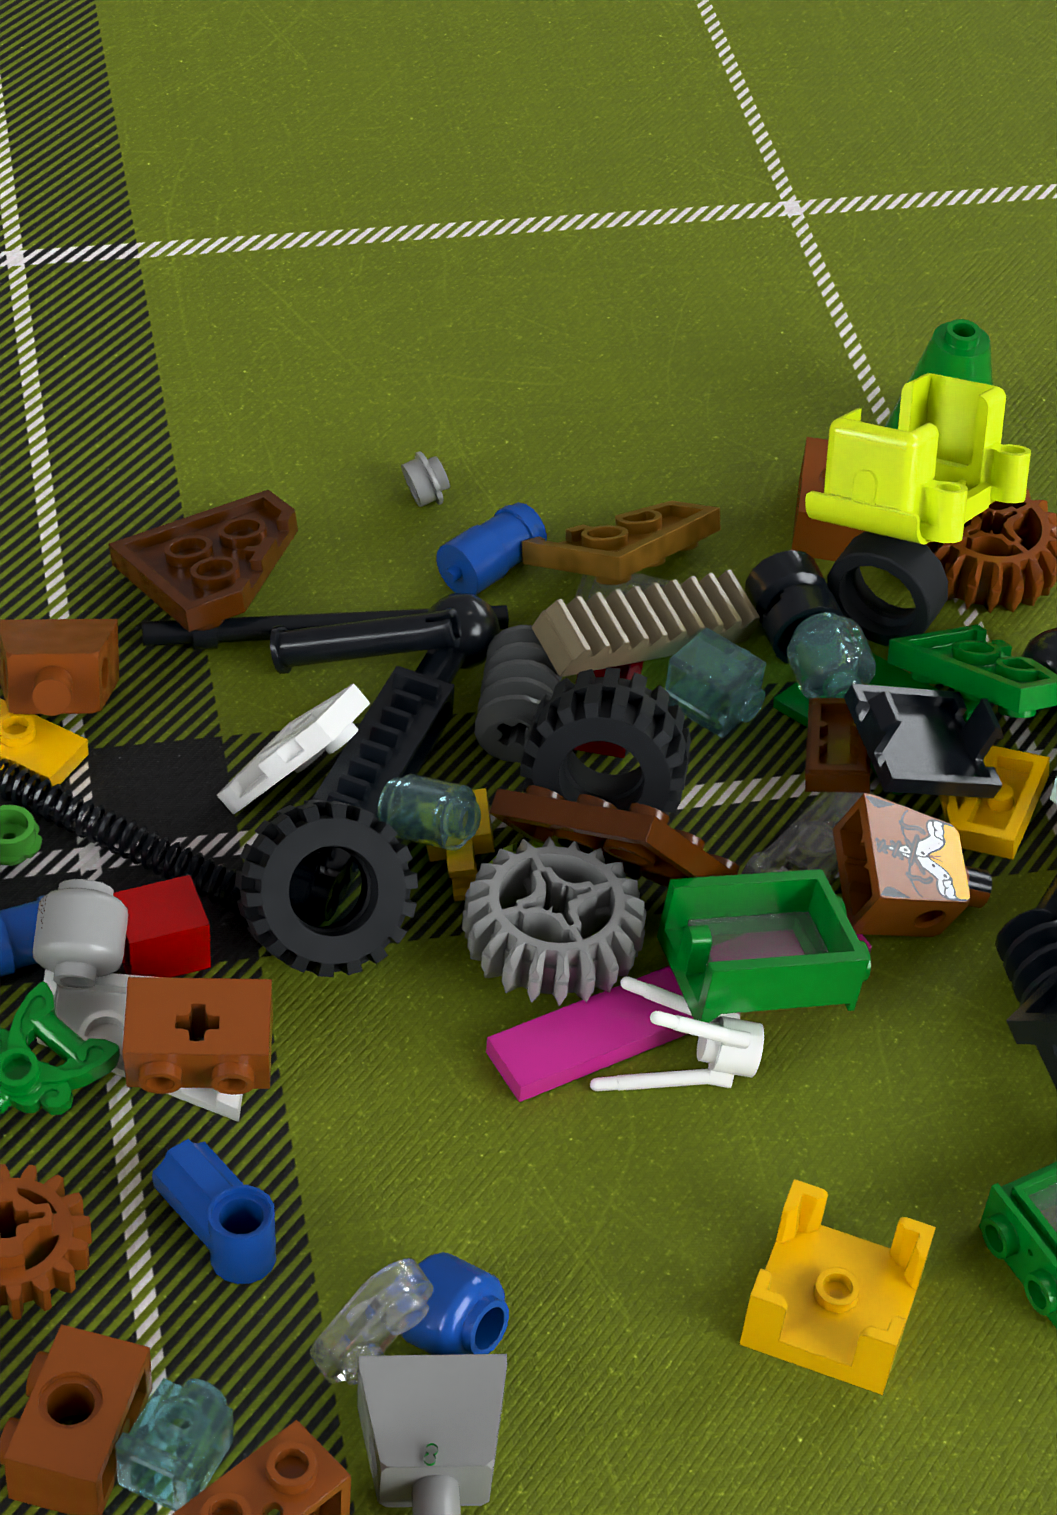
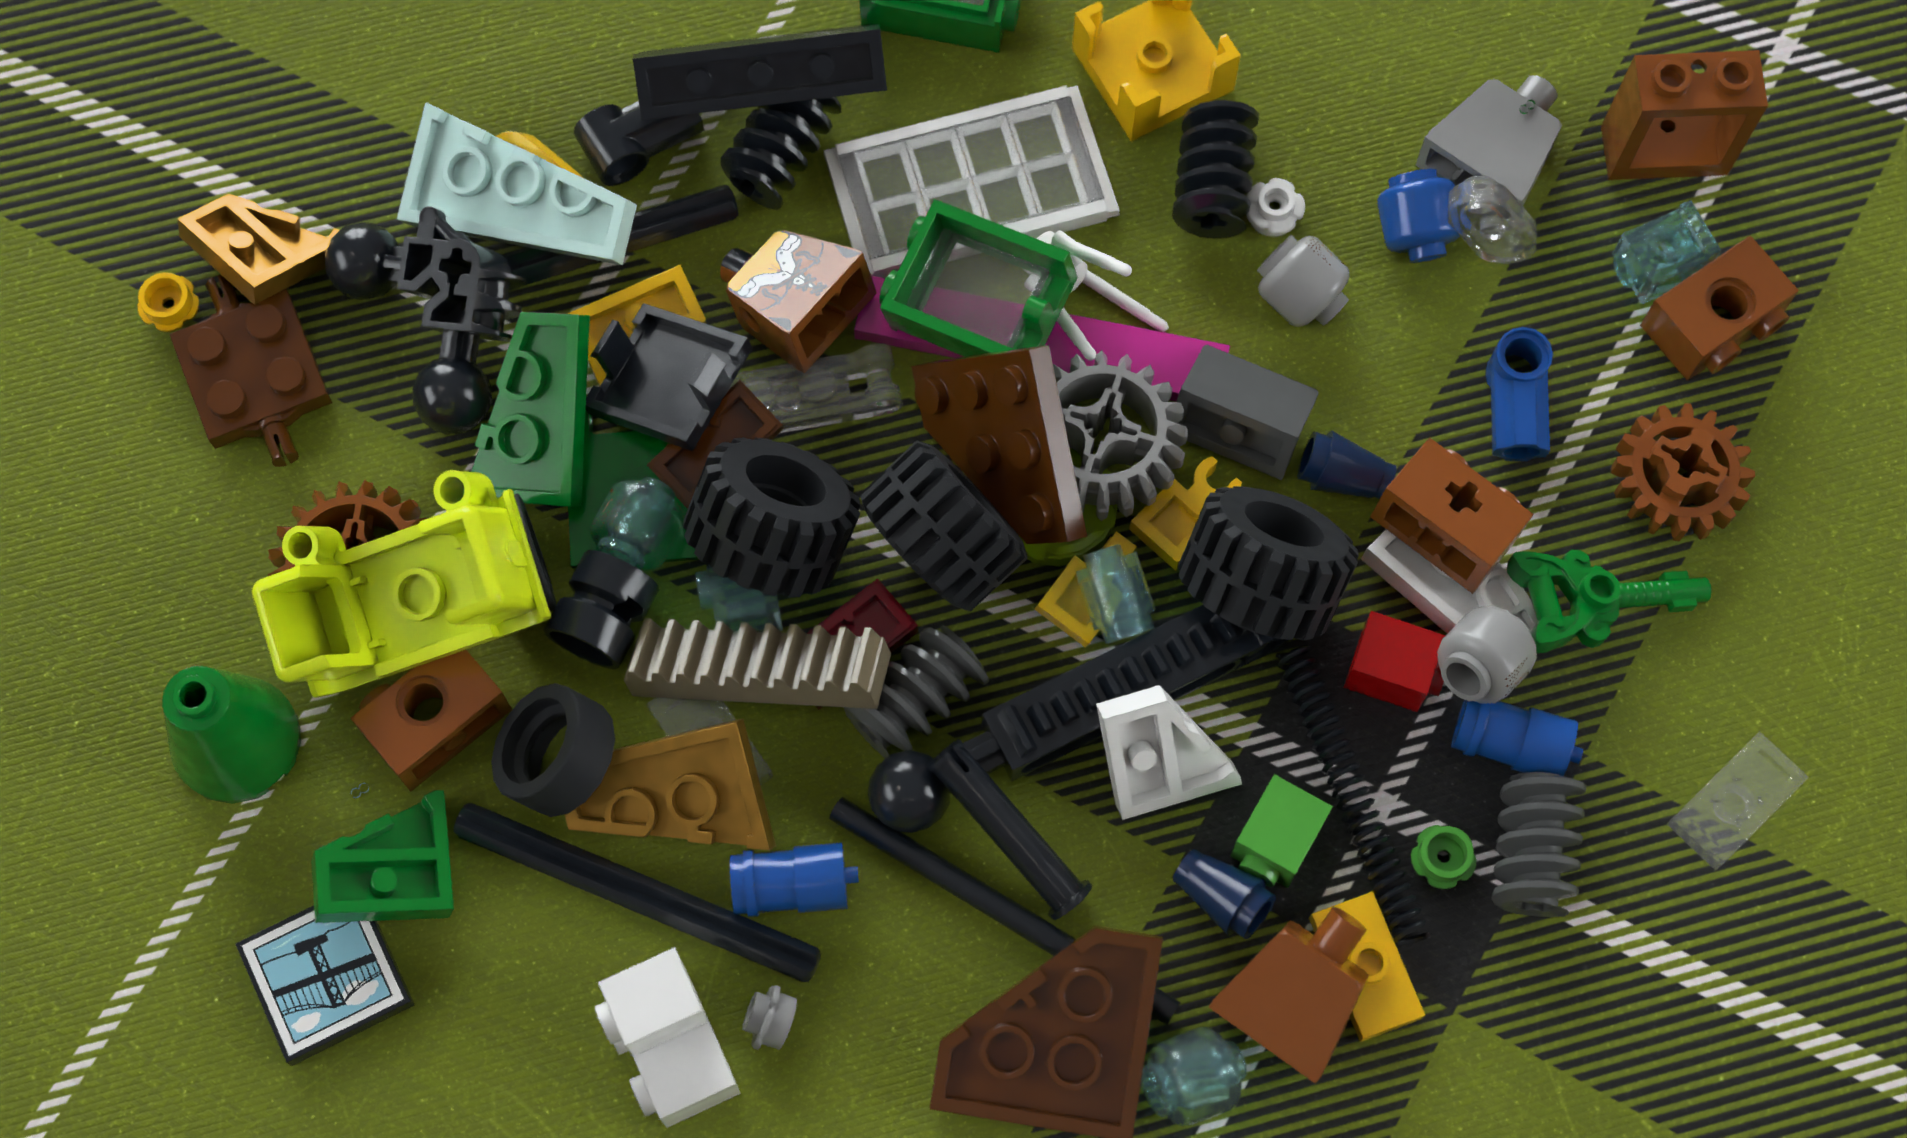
camera: 135 degrees left, 25 degrees up
none -> tile [235,905,415,1066]
none -> green wing [311,790,454,923]
none -> black axle [453,803,821,982]
none -> black tyre [491,683,615,817]
none -> white brick [595,947,741,1128]
none -> black tyre [683,437,861,598]
none -> clear piece [824,86,1119,278]
none -> yellow plate [1129,456,1242,571]
none -> clear light blue head [1141,1027,1247,1126]
none -> black piece [1172,100,1259,239]
none -> dark blue cone [1173,849,1276,940]
none -> dark grey panel [1176,345,1319,480]
none -> bright green brick [1230,774,1333,888]
none -> white plate [1246,178,1305,237]
none -> light grey head [1257,235,1350,327]
none -> dark blue cone [1298,430,1397,499]

